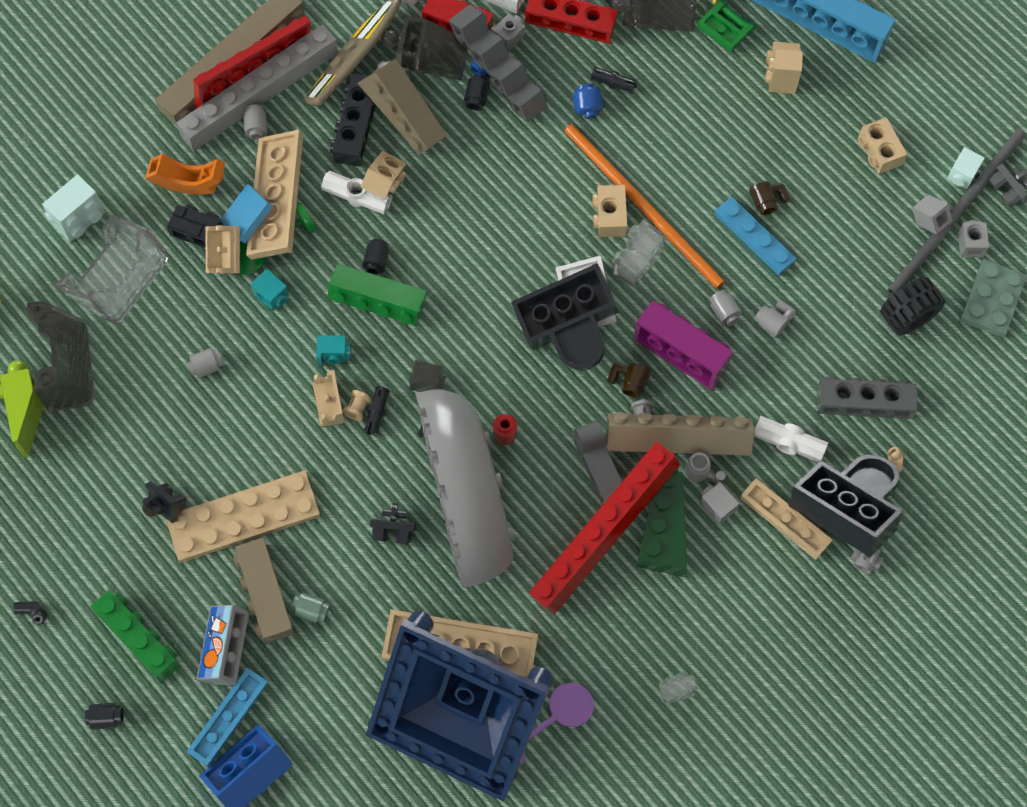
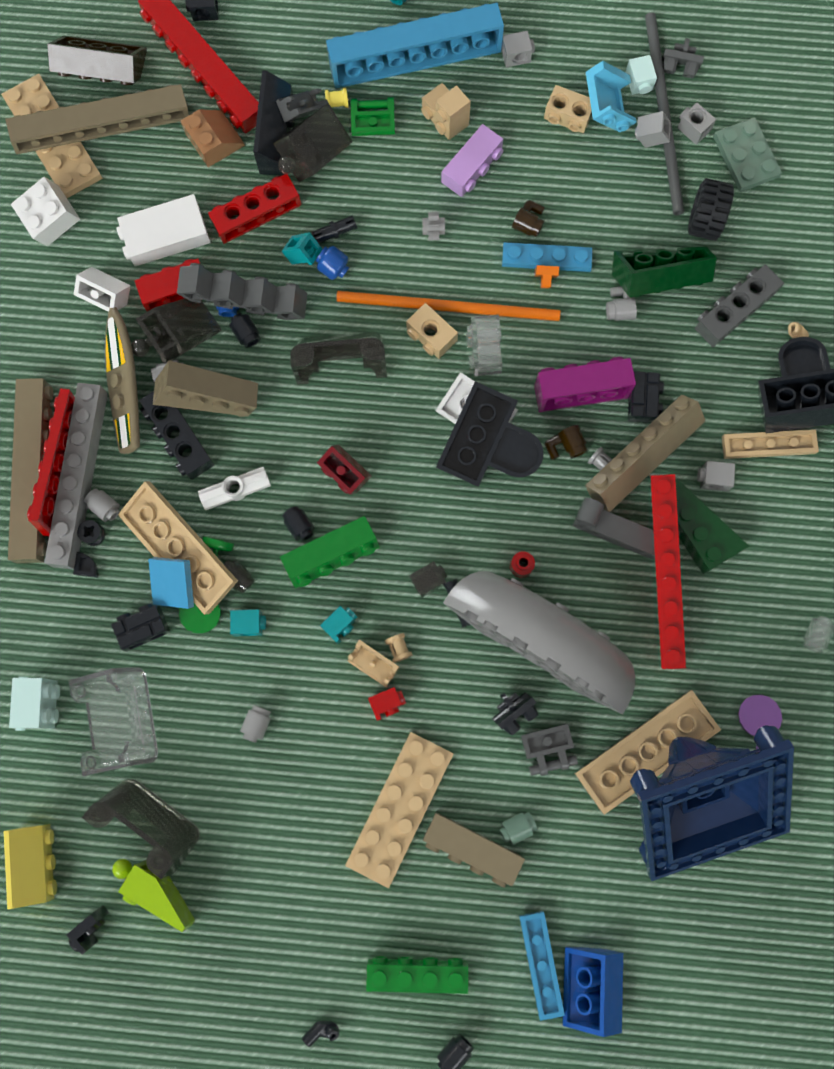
camera: 40 degrees left, 10 degrees up
black hips [142,481,186,523] -> none
orange arch [145,153,225,195] -> none
brick [197,605,249,686] -> none
tan hinge [206,225,240,274] -> none
tan brick [360,151,407,200] -> none
black pin [363,386,390,436] -> none
light grey brick [491,14,525,52] -> none
light grey piece [685,452,726,485] -> none
light grey brick [710,290,742,326] -> none
white piece [754,416,828,462] -> none
none -> black tile [73,552,99,578]
none -> black wheel [77,520,106,546]
none -> clear smoke brick [224,559,255,593]
none -> teal brick [281,232,322,265]
none -> clear smoke windscreen [290,332,387,385]
none -> dark red brick [317,444,372,495]
none -> red brick [368,687,406,721]
none -> light grey gear [422,212,445,240]
none -> lavender brick [441,124,503,197]
none -> light grey brick [501,31,535,68]
none -> dark grey plate [521,724,578,776]
none -> orange tile [534,265,559,288]
none -> medium azure panel [586,61,637,132]
none -> dark green wedge [612,247,717,297]
none -> black brick [628,371,664,423]

